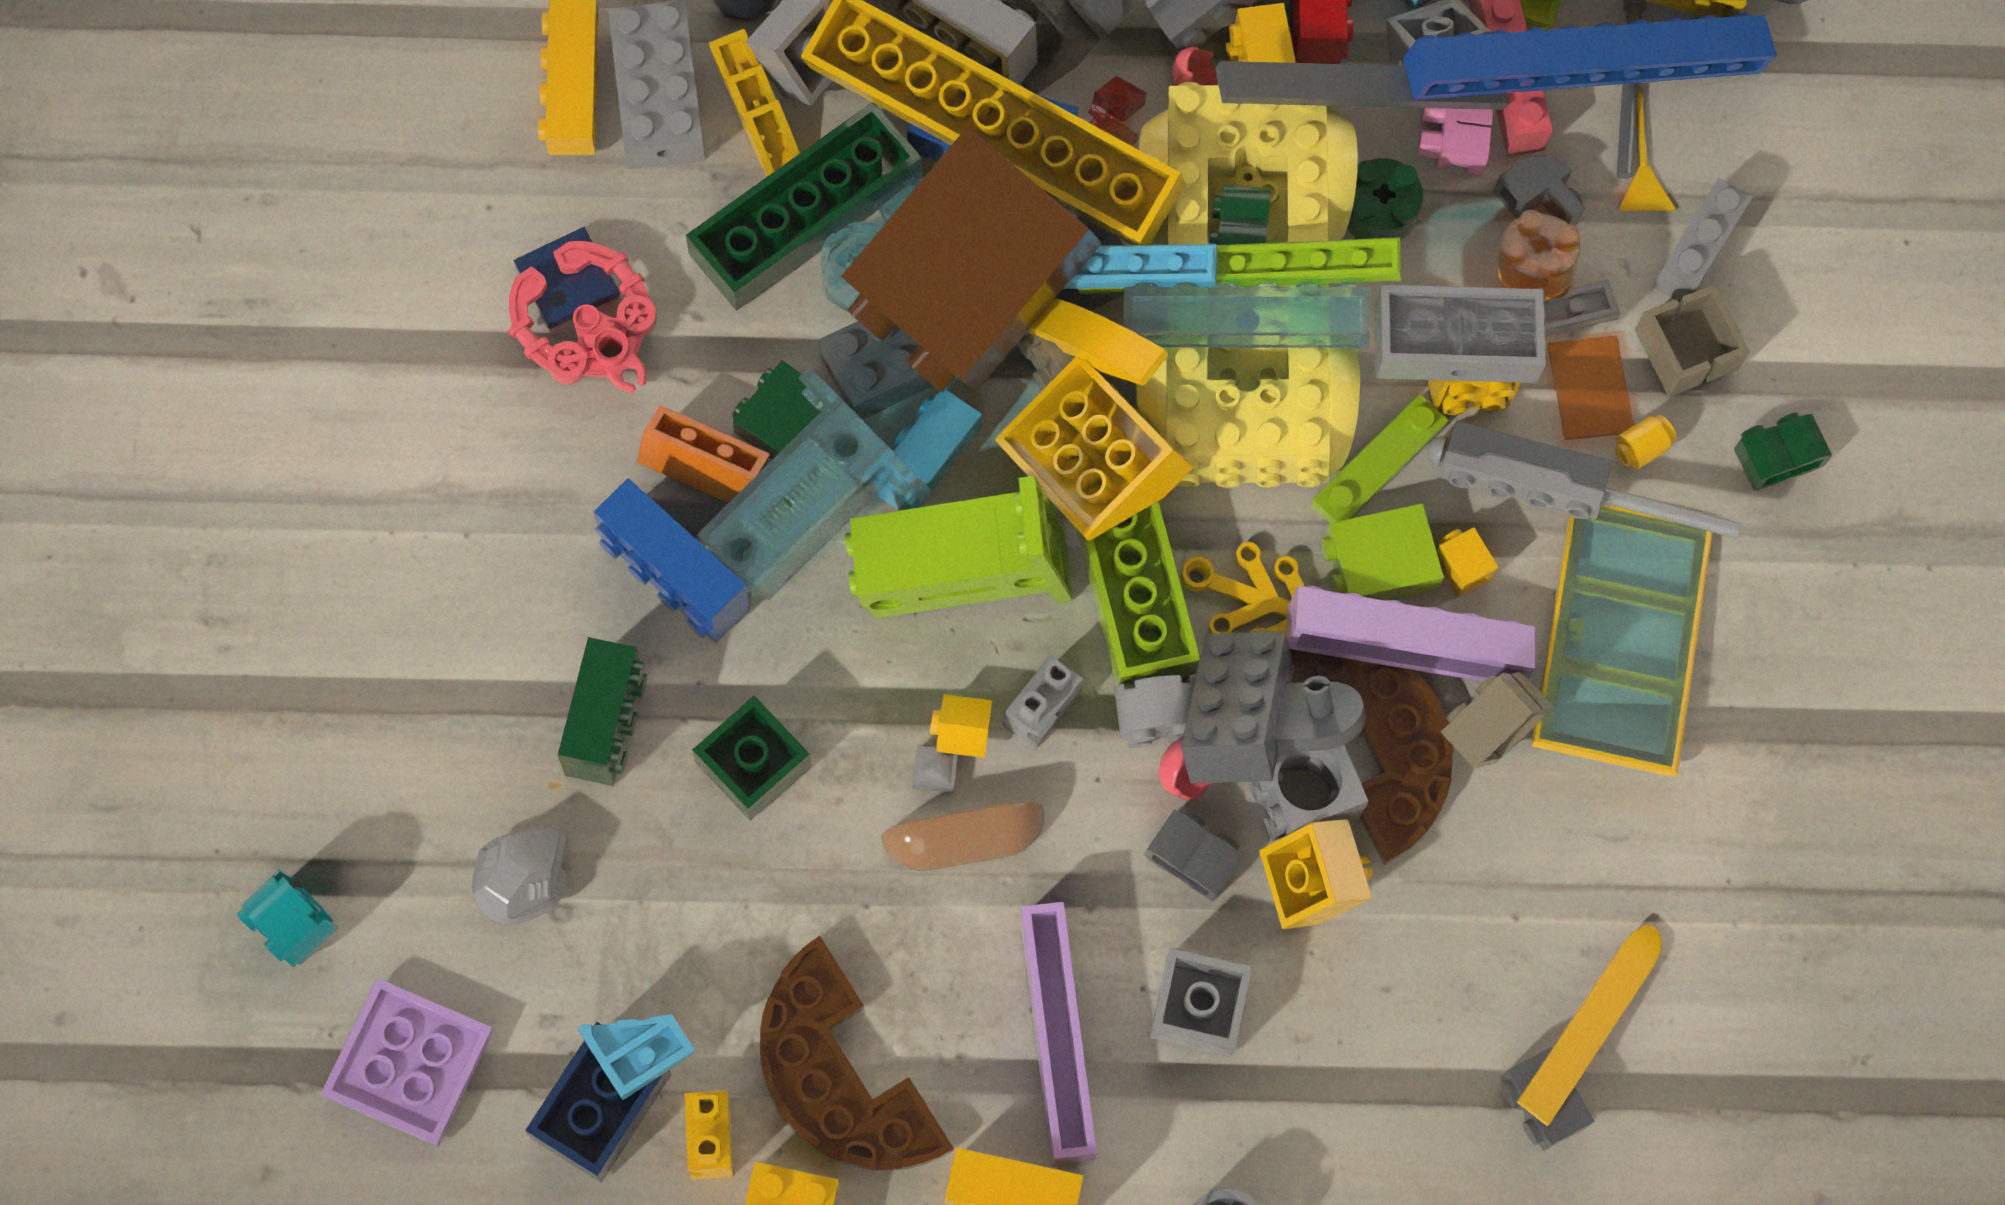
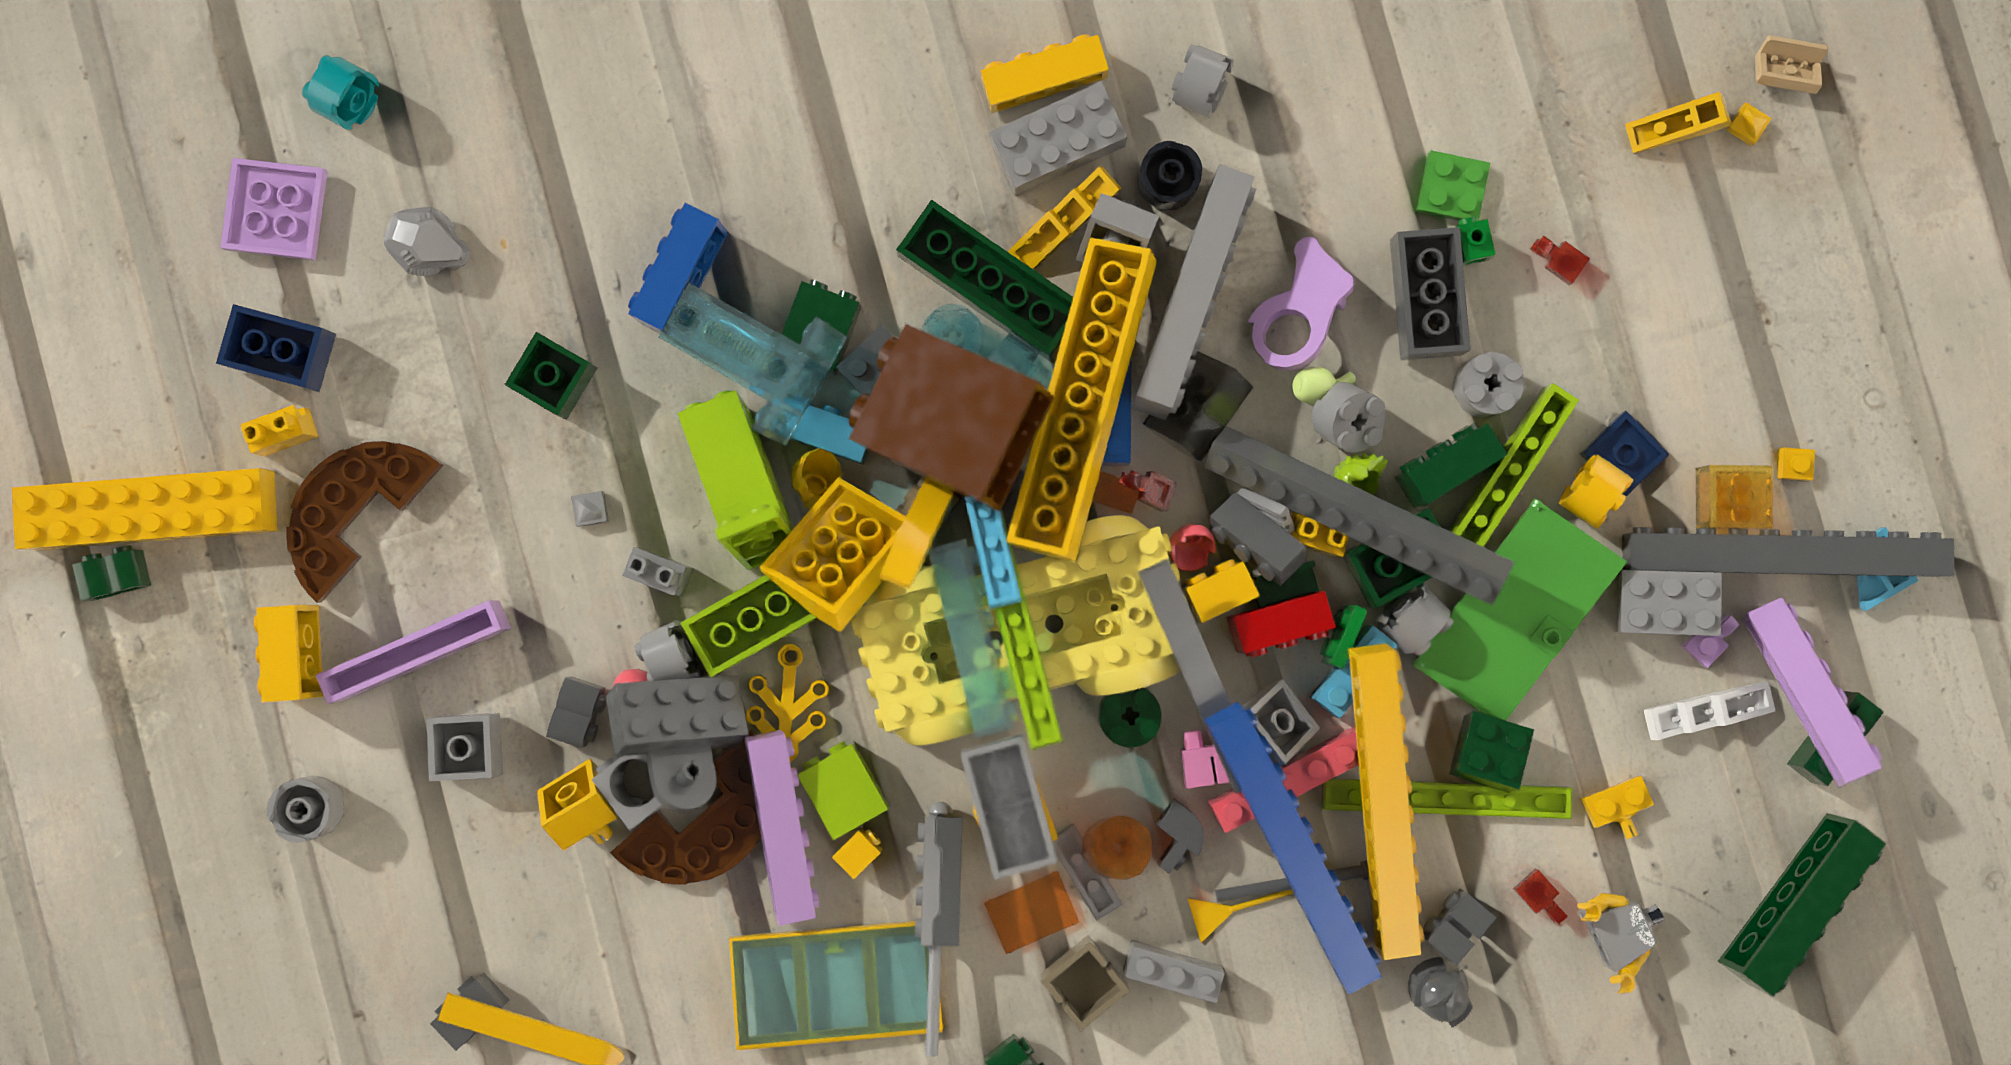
camera: 85 degrees right, 15 degrees up
coral piece [508,241,657,393] -> none
dark blue tile [513,227,620,330] -> none
dark green brick [558,637,647,786] -> none
medium azure wing [577,1014,696,1100] -> none
orange brick [637,405,770,511] -> none
medium nougat brick [881,802,1044,871] -> none
yellow brick [930,694,992,758] -> none
dark green brick [1209,184,1271,245] -> none
lime plate [1310,394,1449,523] -> none
dark tan piece [1441,672,1554,769] -> none
yellow brick [1615,414,1677,470] -> none
none -> yellow hair [791,448,843,510]

